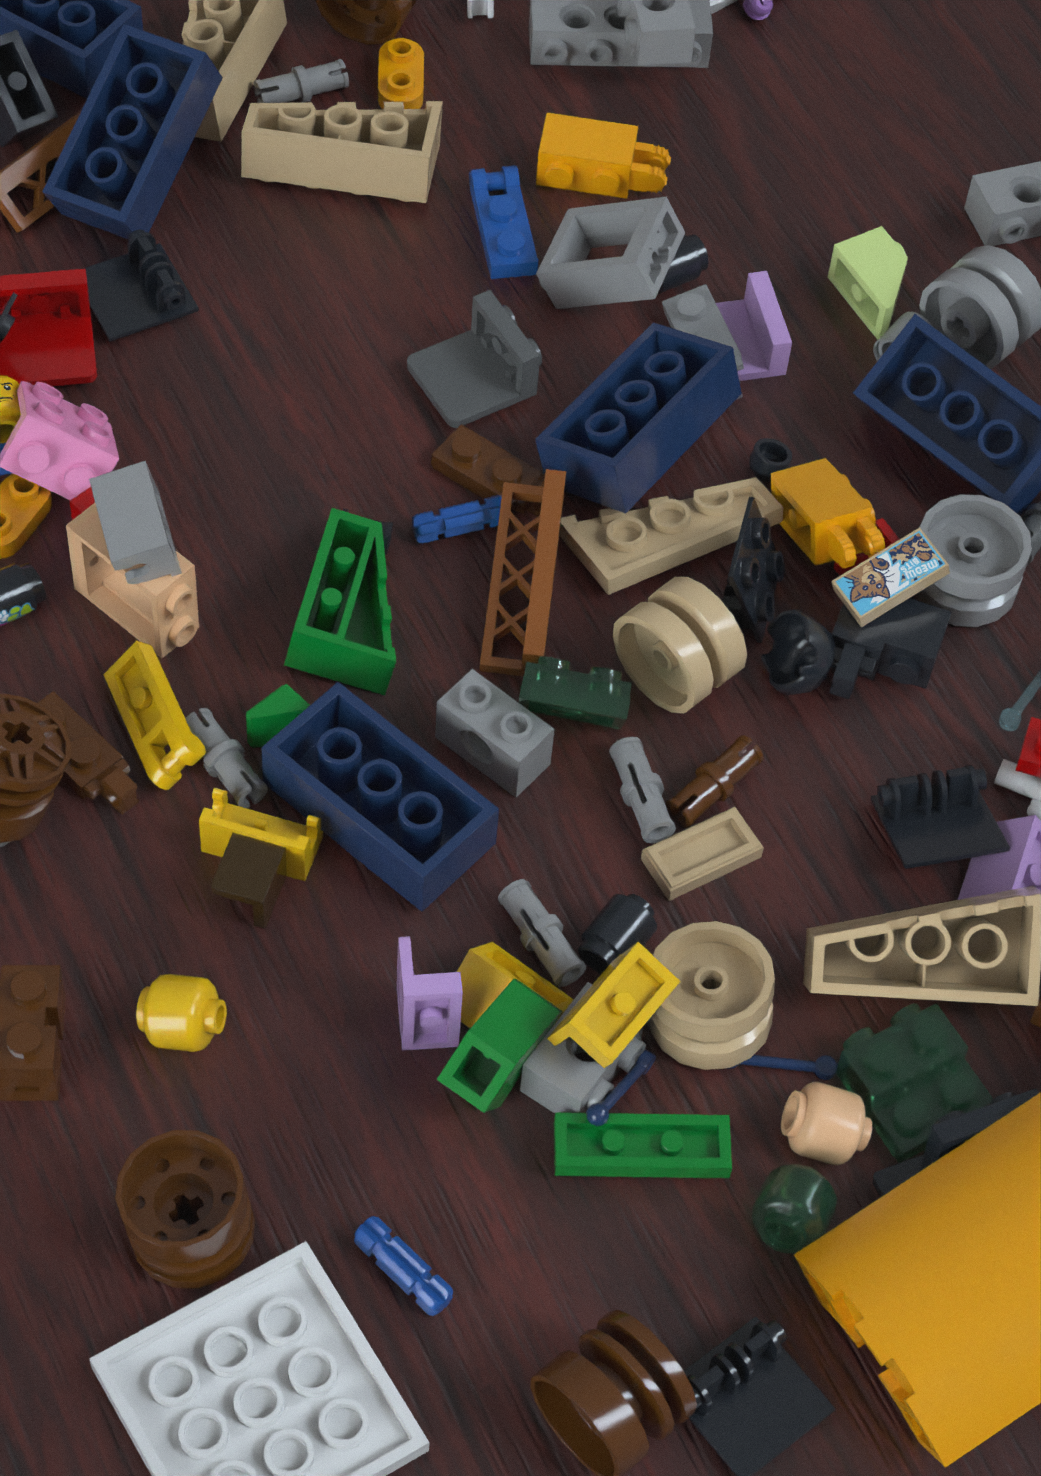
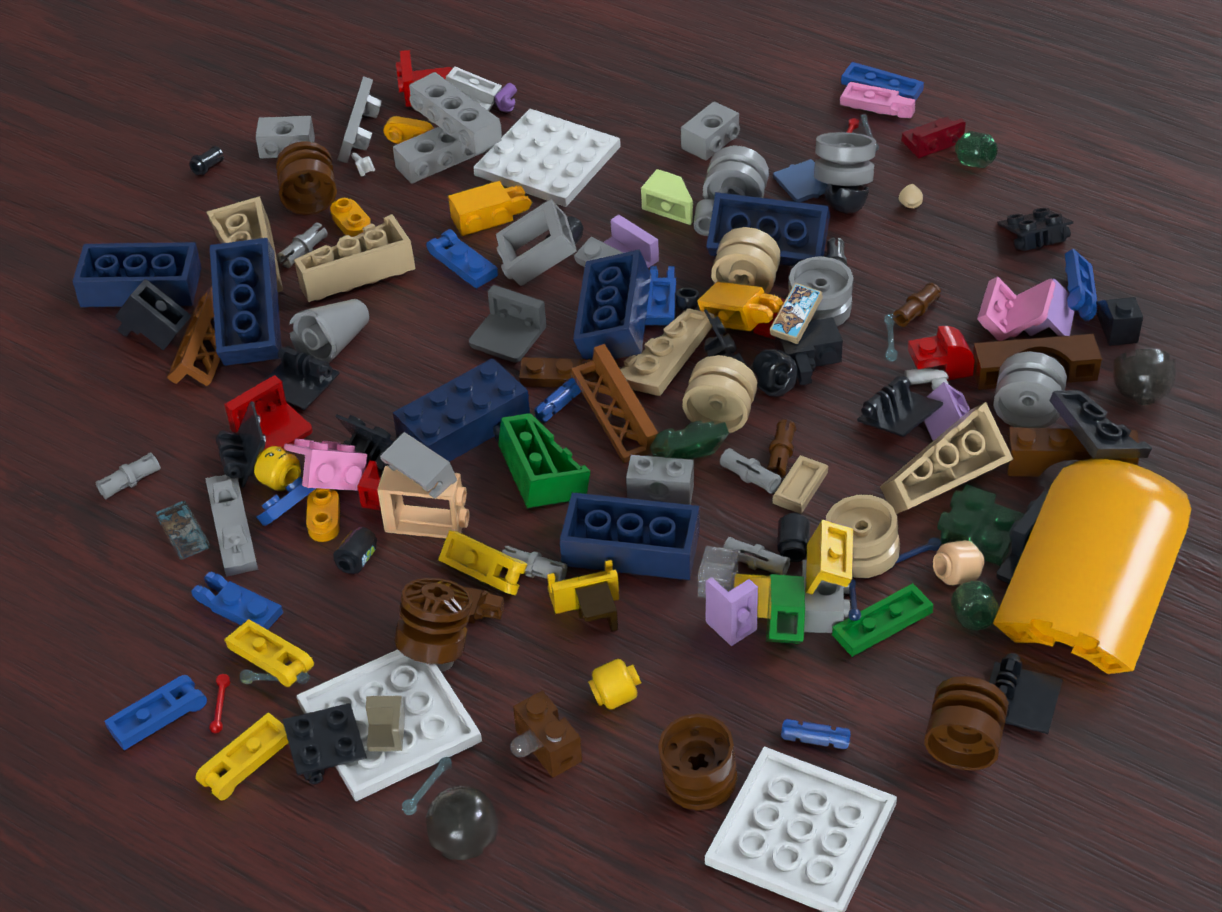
camera: 25 degrees left, 10 degrees down
green slope [246,684,310,748] -> none
none -> light grey cone [290,299,369,363]
none -> black hinge [335,414,394,471]
none -> dark blue brick [393,358,530,462]
none -> white plate [474,109,620,207]
none -> blue hinge [645,266,676,325]
none -> clear brick [698,546,738,598]
none -> tan wheel [712,227,780,294]

